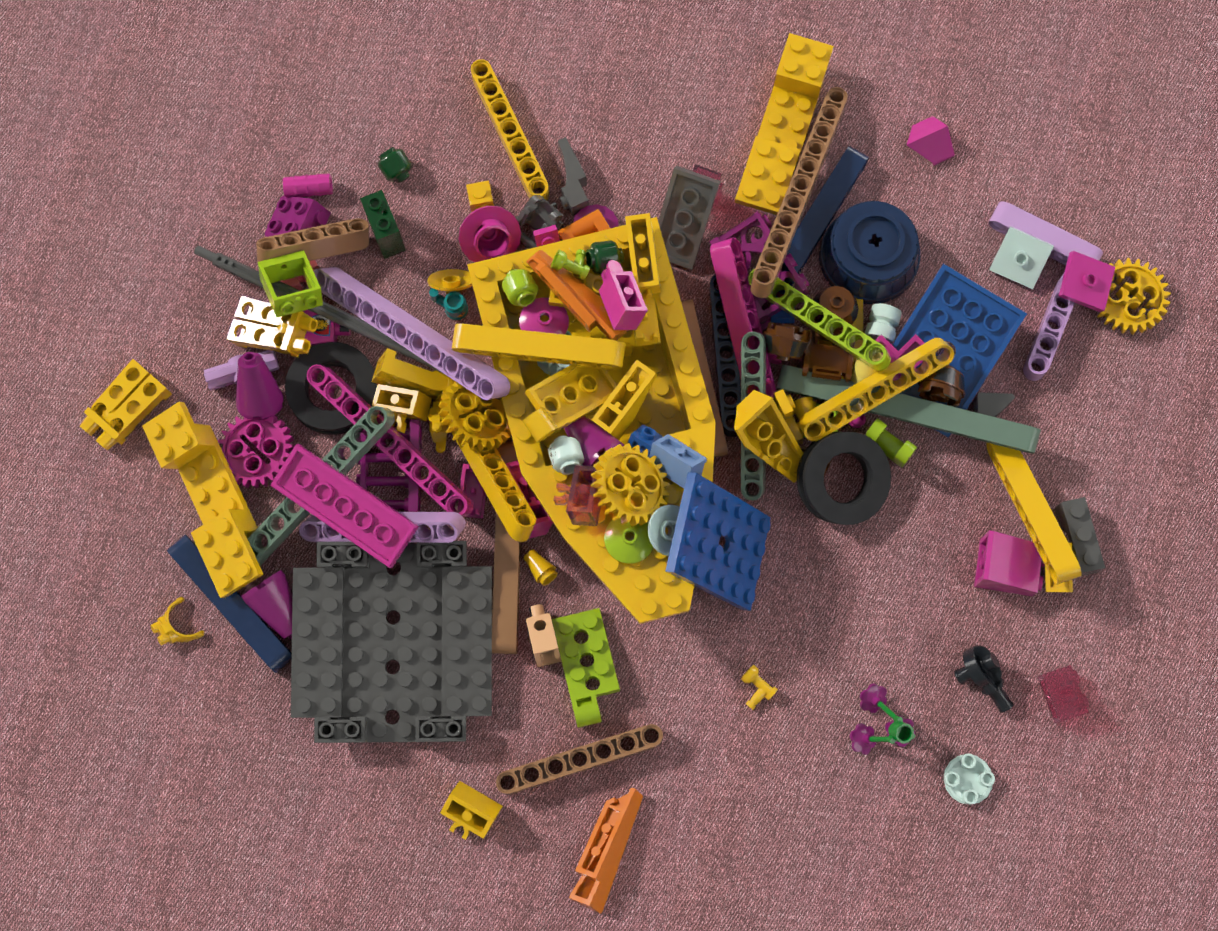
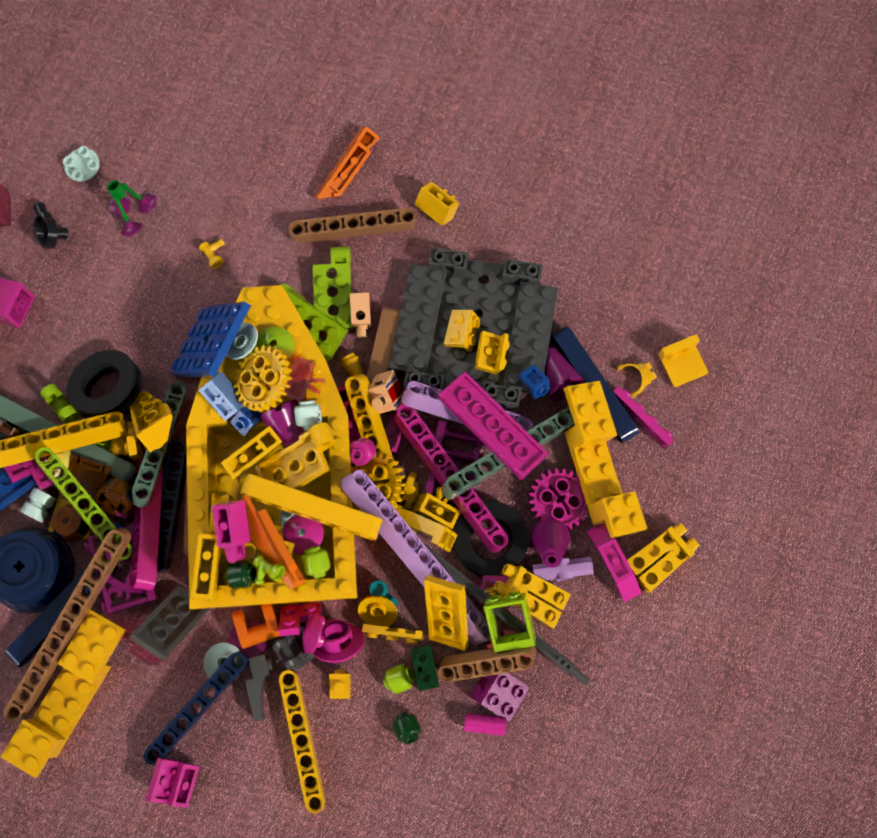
camera: 170 degrees left, 0 degrees up
none -> dark blue beam [144,651,249,765]
none -> dark pink brick [145,758,200,808]
none -> light aqua dish [203,643,243,682]
none -> lime hinge [280,283,349,362]
none -> dark pink dish [302,614,325,654]
none -> dark pink head [349,437,376,466]
none -> yellow wing [362,624,423,644]
none -> light nougat torso [368,370,403,414]
none -> lime head [383,664,415,694]
none -> yellow plate [424,575,469,651]
none -> yellow bracket [444,310,480,352]
none -> yellow bracket [474,331,510,374]
none -> blue bracket [519,364,550,399]
none -> dark pink slope [587,523,641,602]
none -> dark pink plate [613,386,674,449]
none -> yellow bracket [658,334,709,388]

